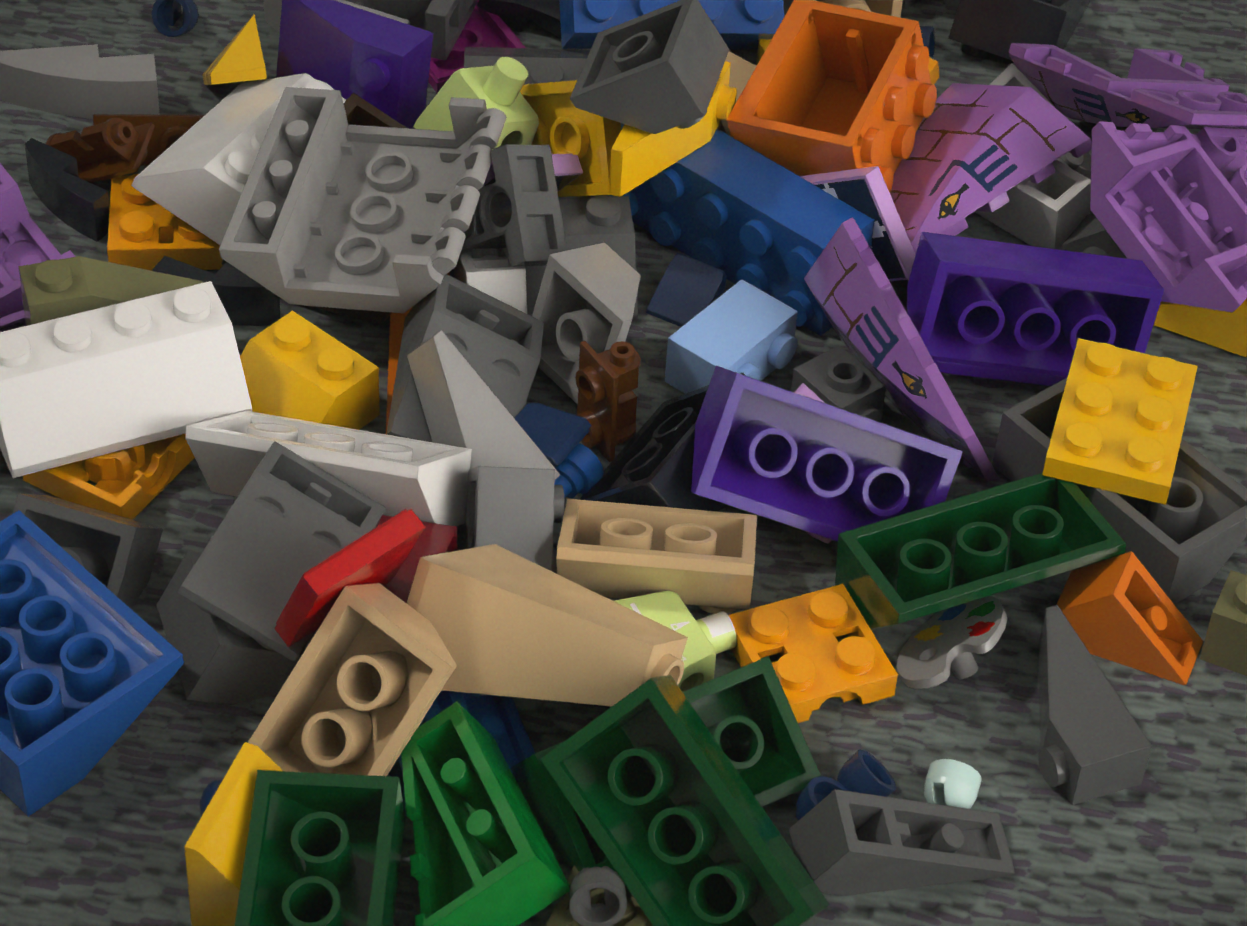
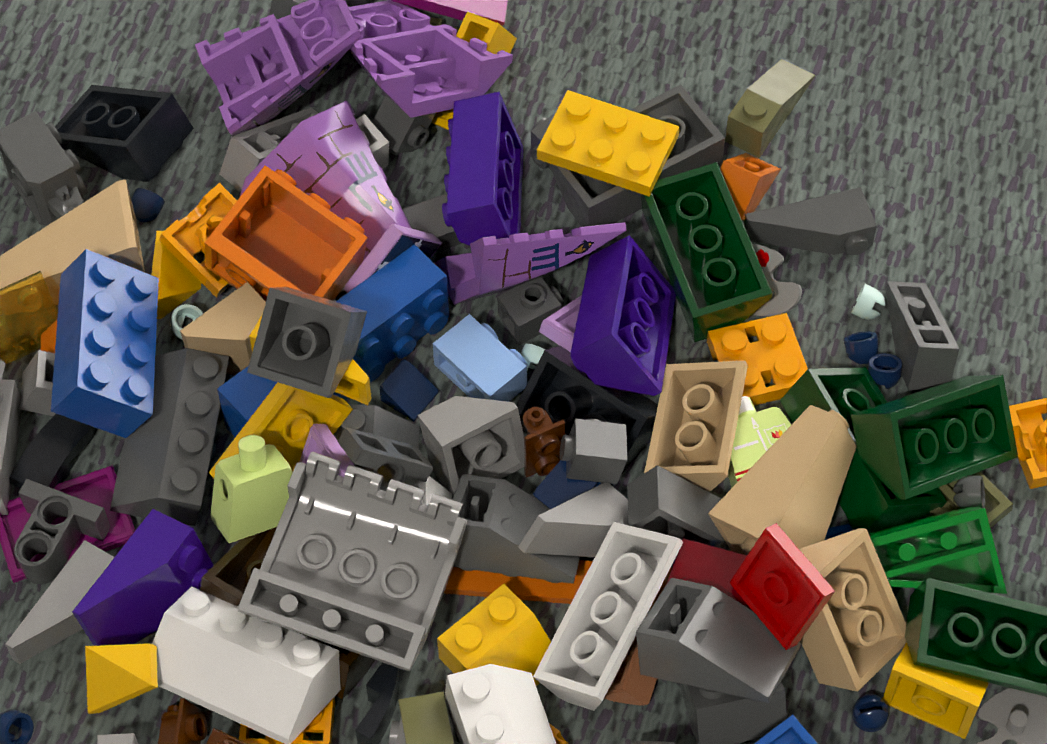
camera: 80 degrees left, 15 degrees up
none -> brick [560,418,627,484]

